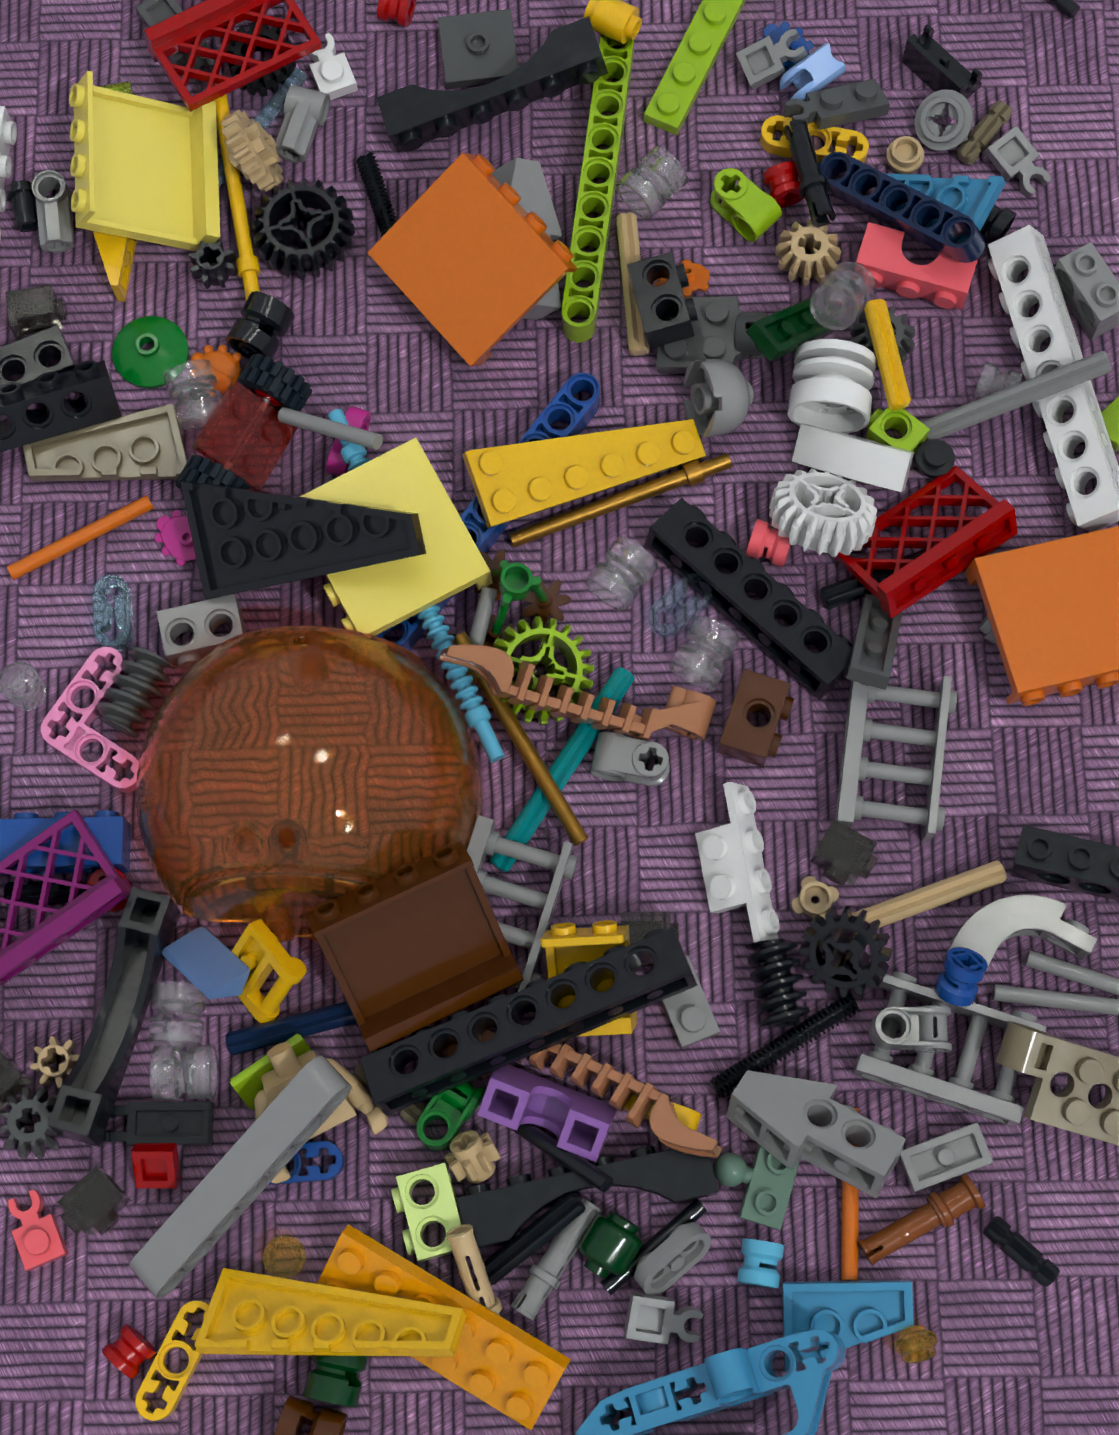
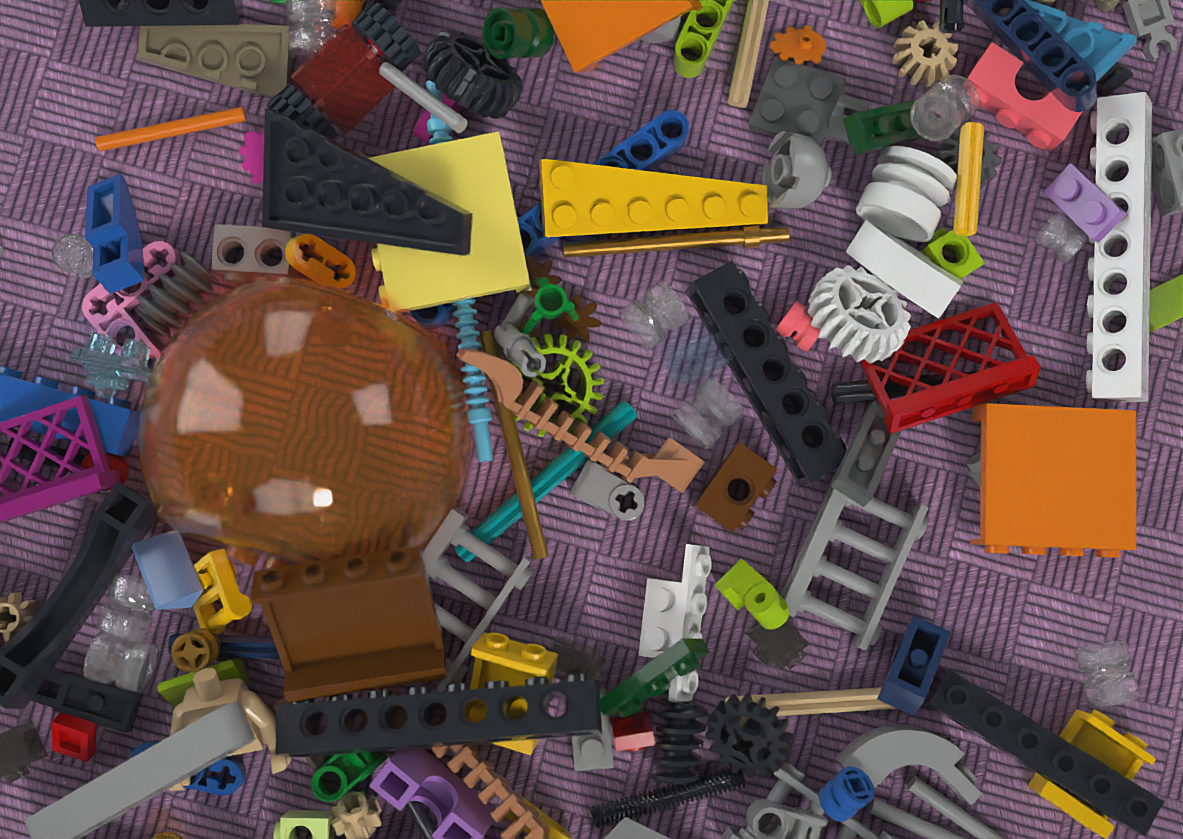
camera: 10 degrees right, 10 degrees up
clear light blue beam [93,575,133,651] -> none
black brick [627,252,698,349] -> none
tan plate [791,876,839,920] -> none
black plate [915,439,955,478] -> none
light grey axle [923,351,1112,440] -> none
none -> clear light blue hips [70,332,154,399]
none -> blue slope [85,174,145,294]
none -> pearl gold wheel [171,628,221,672]
none -> beam [285,234,356,290]
none -> black gear [422,30,523,119]
none -> dark green wheel [482,7,555,59]
none -> light grey pin [494,322,546,377]
none -> dark green plate [600,638,710,718]
none -> red plate [611,712,655,752]
none -> lime leg [714,558,790,629]
none -> dark blue brick [877,615,951,716]
none -> medium lavender plate [1044,163,1127,243]

